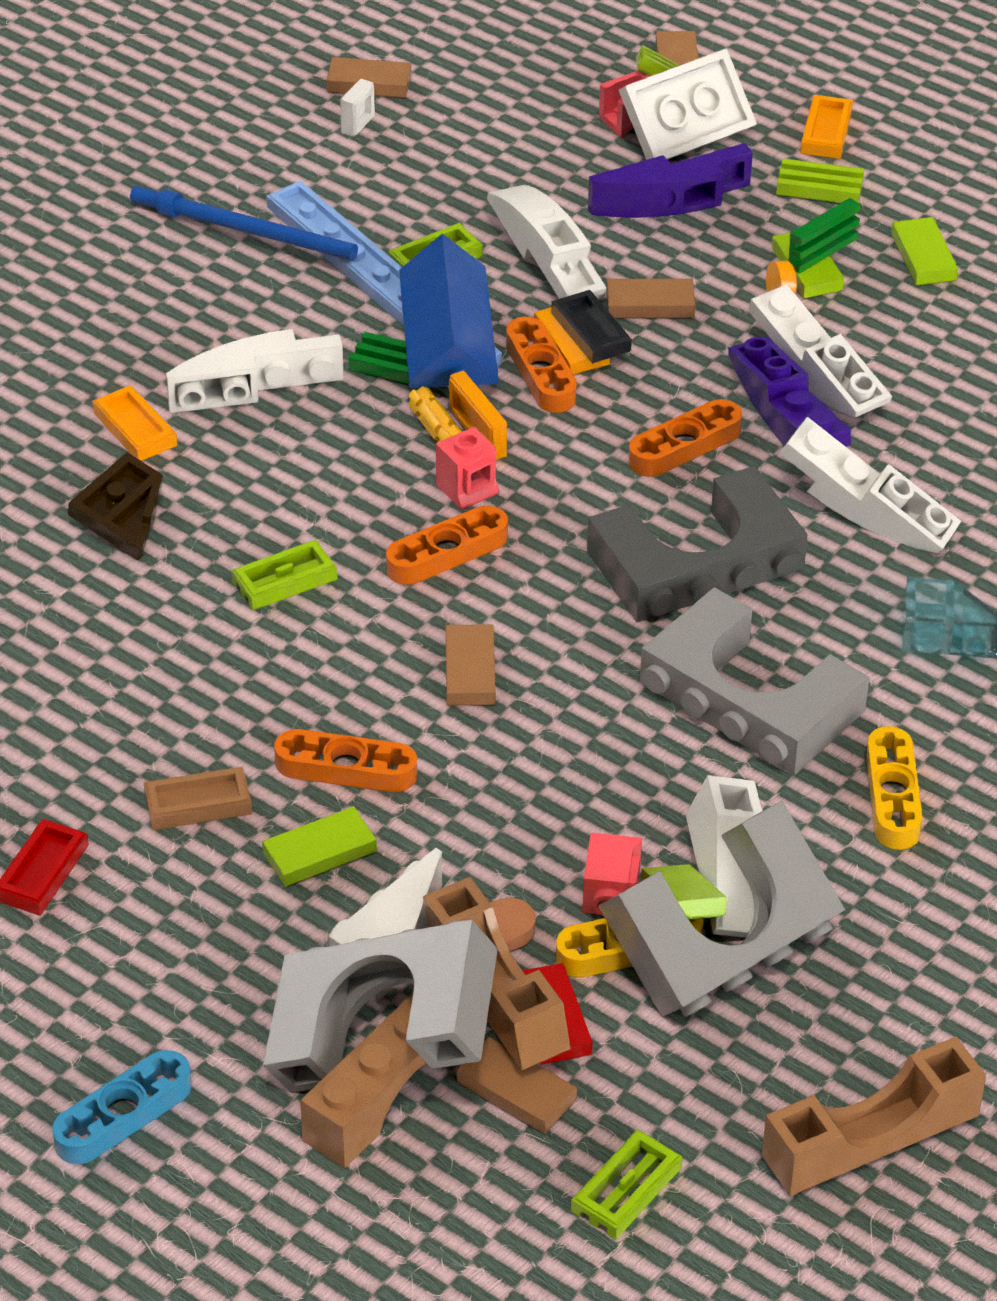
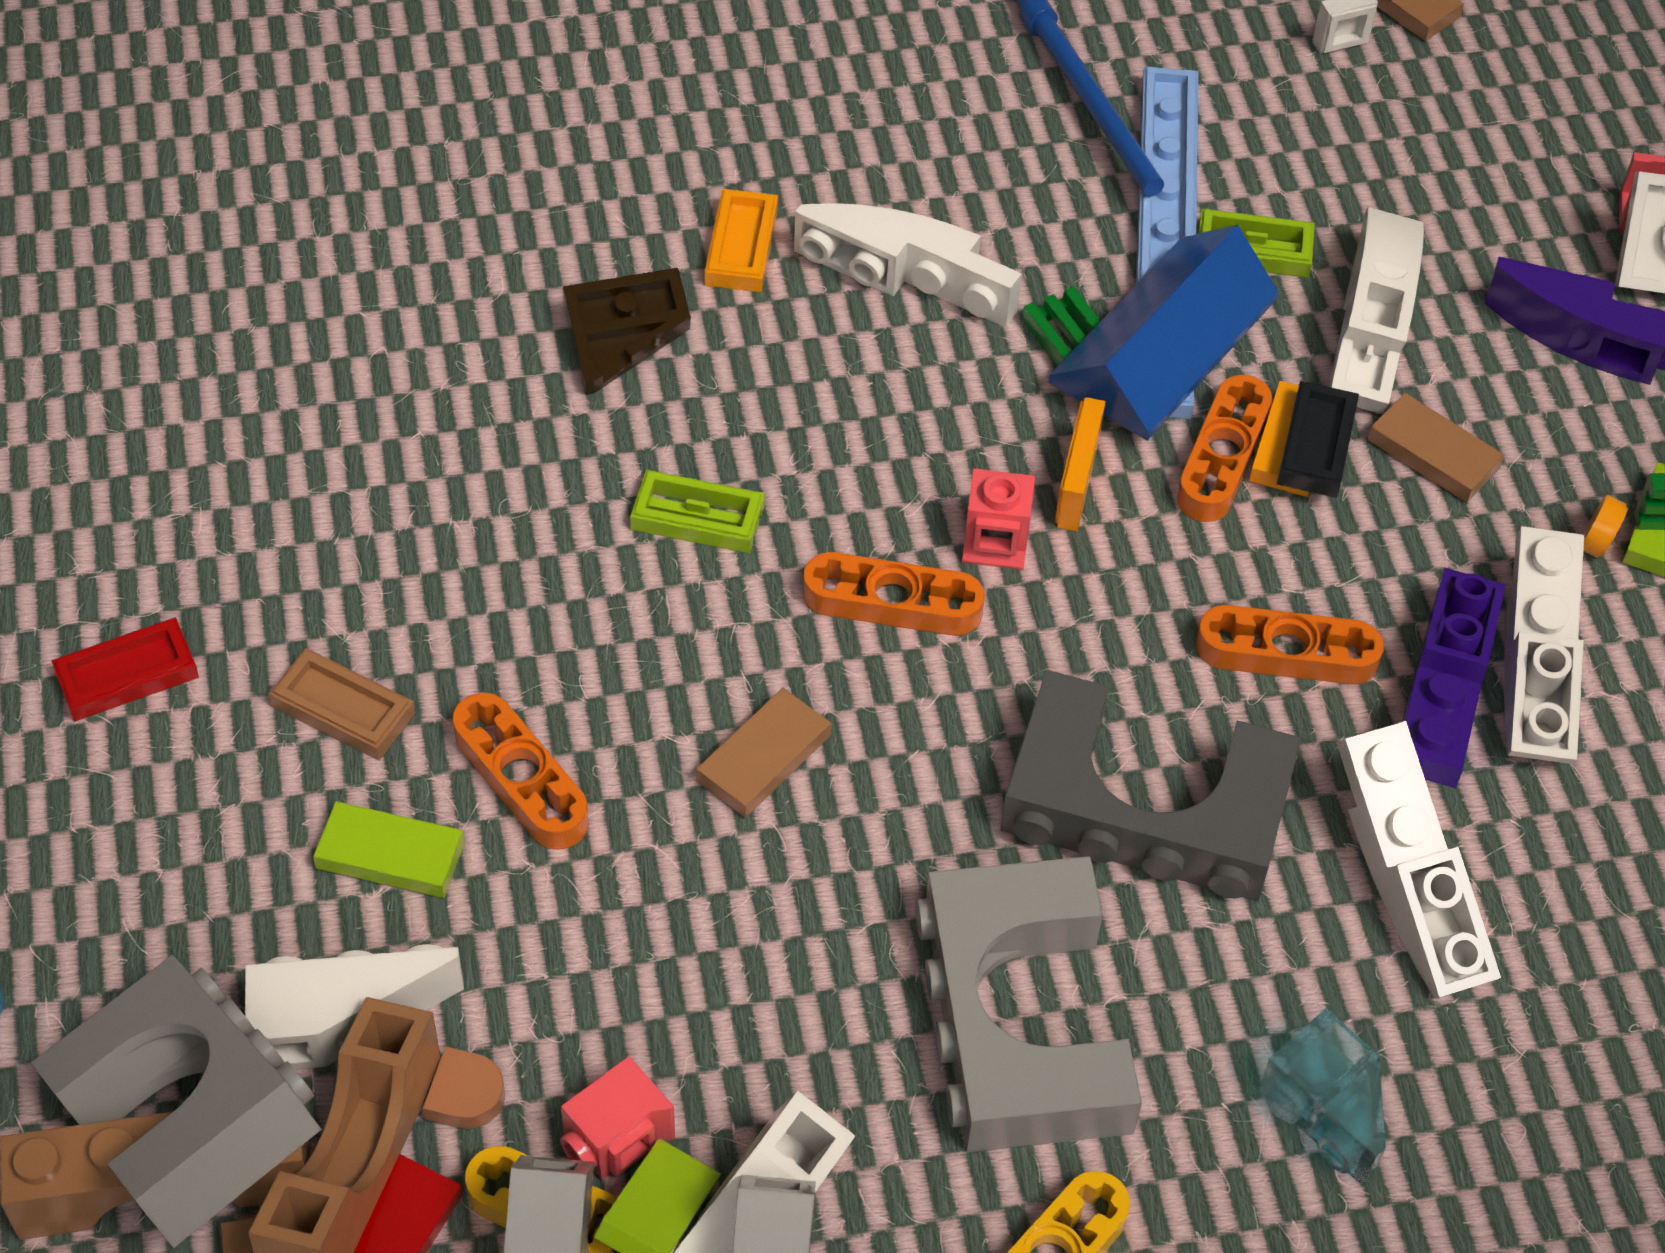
camera: 40 degrees right, 10 degrees up
yellow axle [408,386,462,443] -> none

